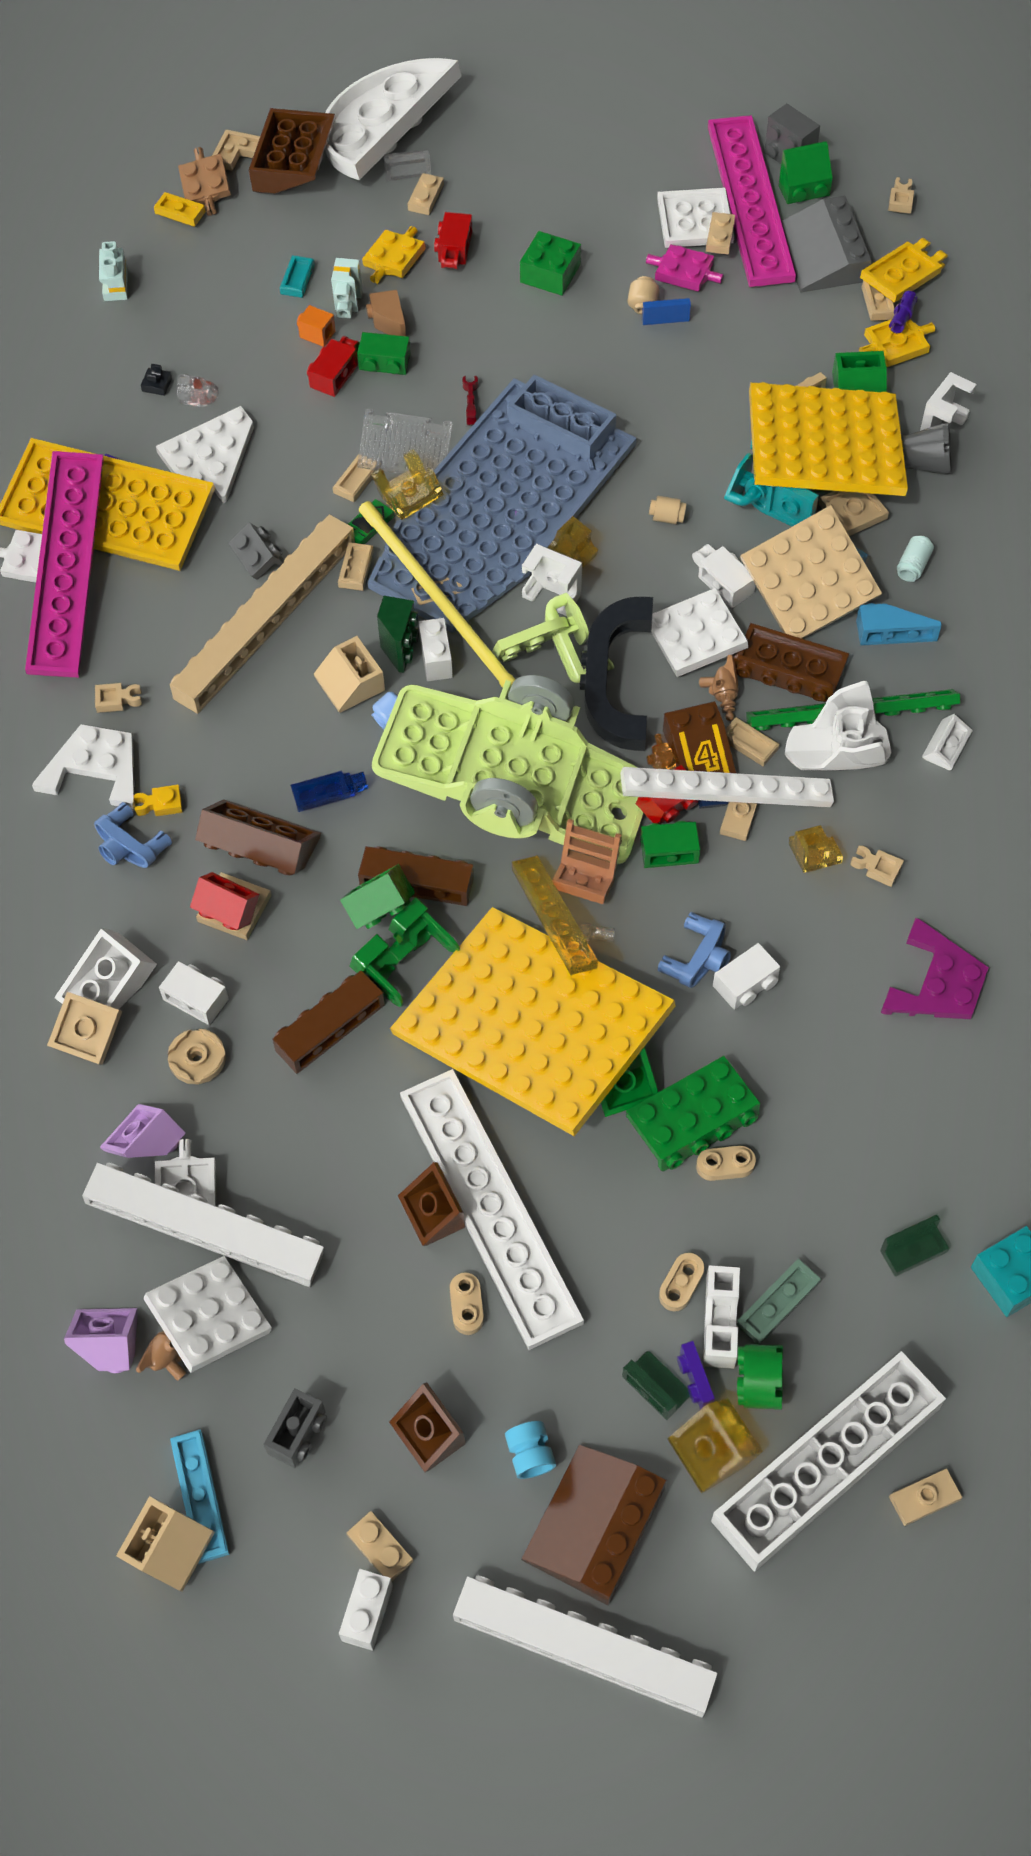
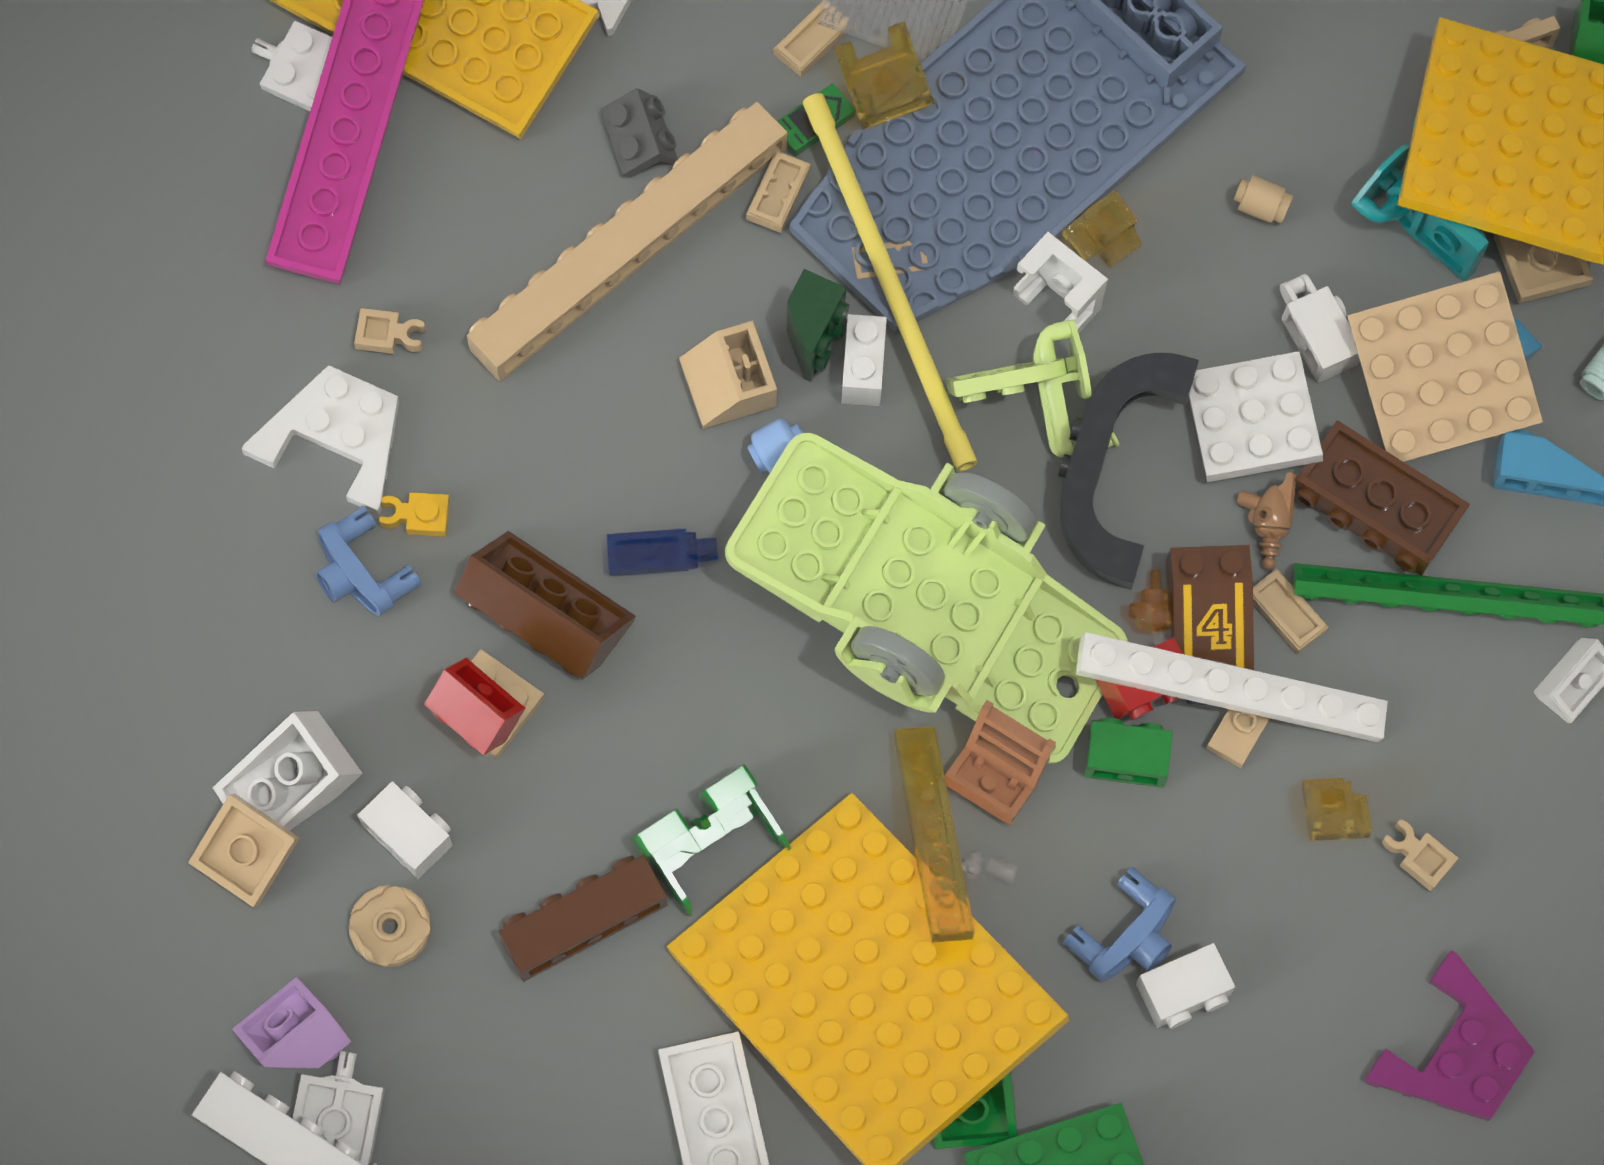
camera: 10 degrees right, 10 degrees up
brick [340,864,415,929] -> none
reddish brown brick [358,846,474,906] -> none
white piece [785,681,891,770] -> none

